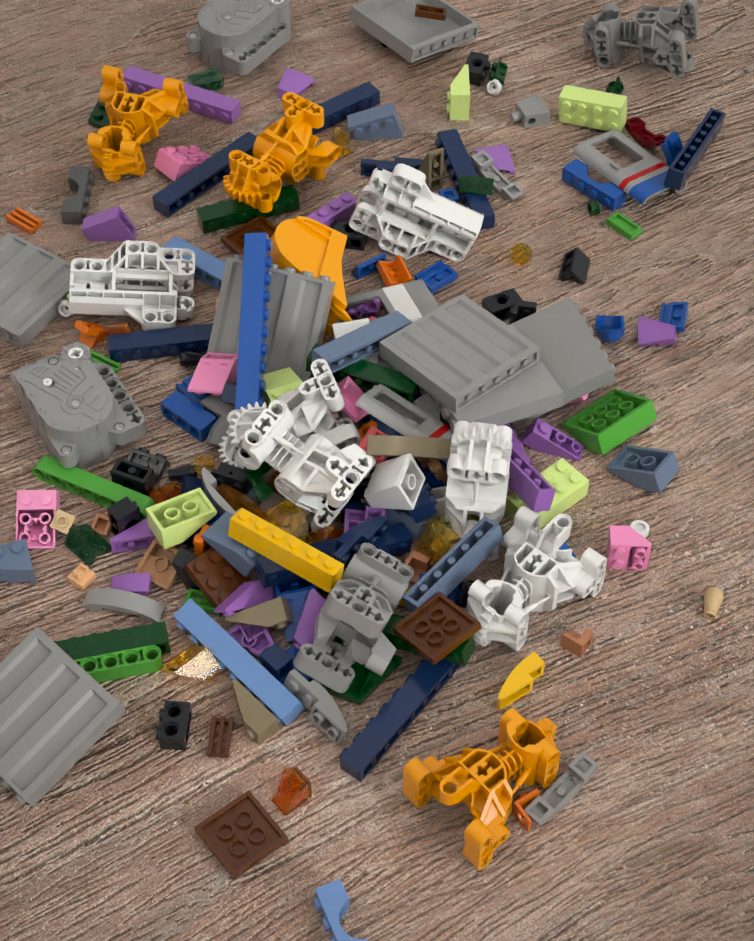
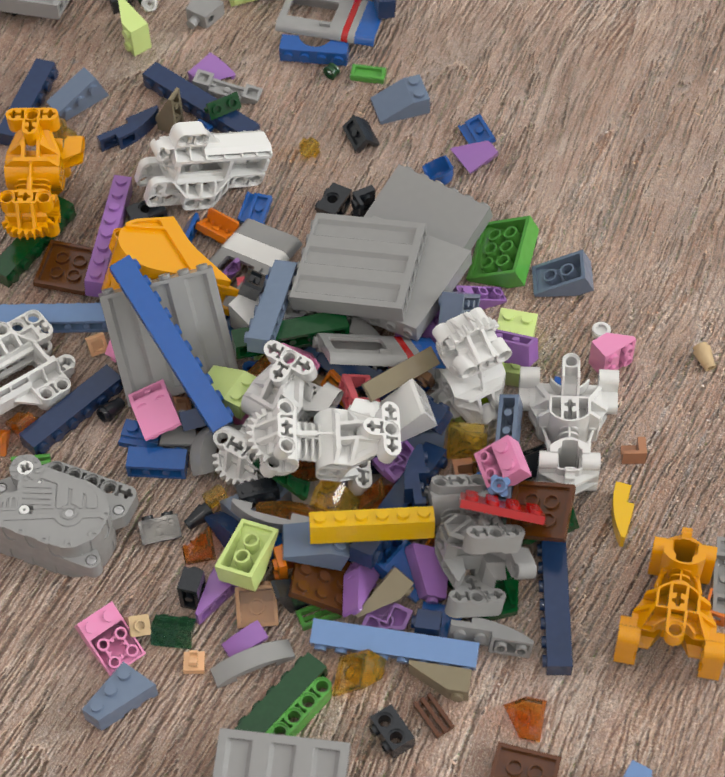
camera: 35 degrees left, 5 degrees up
bright green beam [32,455,156,521] -> none
nougat slope [89,512,111,537] -> none
black brick [110,457,156,496] -> none
none -> black slope [238,268,266,301]
none -> sand blue slope [370,74,430,125]
none -> sand blue wedge [438,291,481,324]
none -> red plate [459,490,546,525]
none -> bright pink slope [474,435,532,488]
none -> medium blue plate [488,475,511,497]

